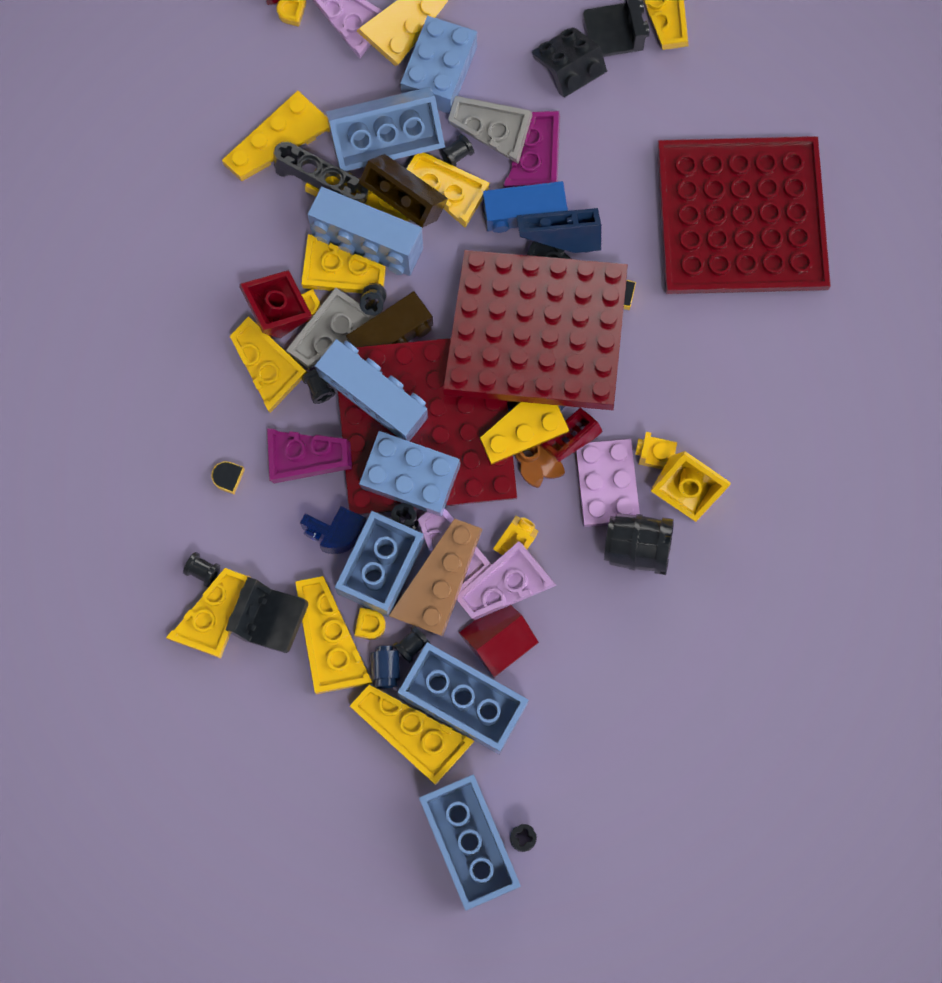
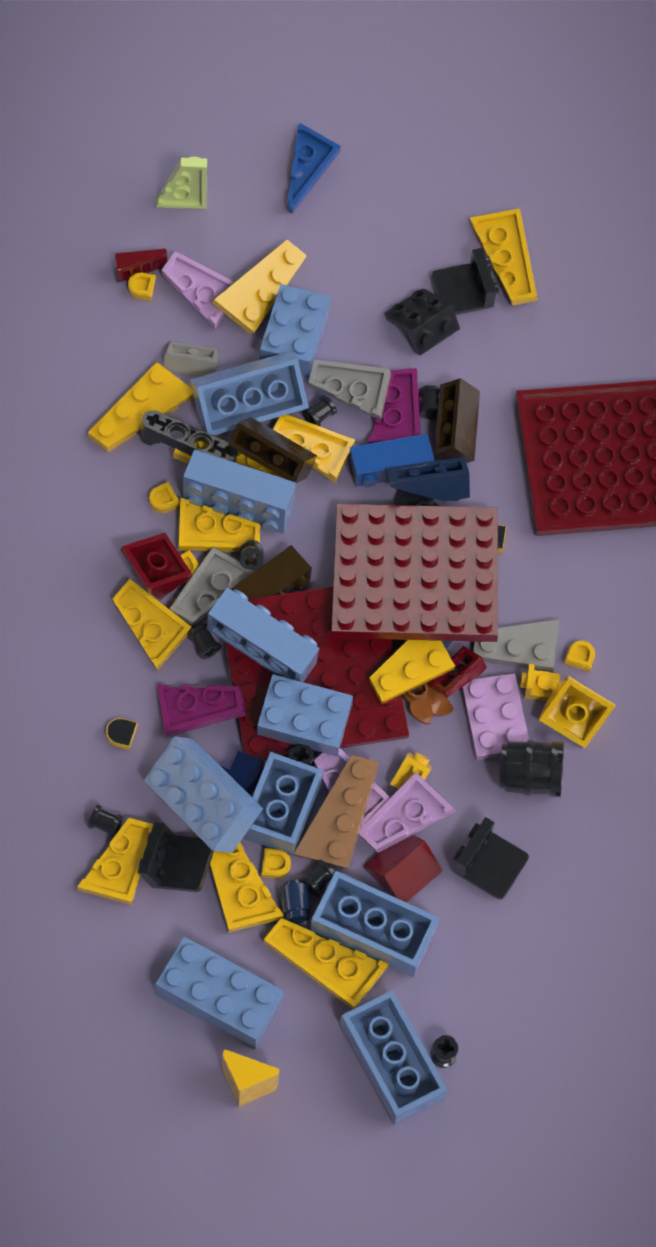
camera: 10 degrees left, 10 degrees down
none -> medium blue brick [144,736,263,853]
none -> yellow tile [149,482,180,513]
none -> medium blue brick [155,936,284,1049]
none -> light grey slope [164,342,220,377]
none -> yellow slope [222,1049,280,1107]
none -> black bush [419,385,440,420]
none -> dark brown brick [434,378,480,463]
none -> black bracket [453,817,529,900]
none -> light grey wing [473,619,560,672]
none -> yellow tile [564,640,595,672]

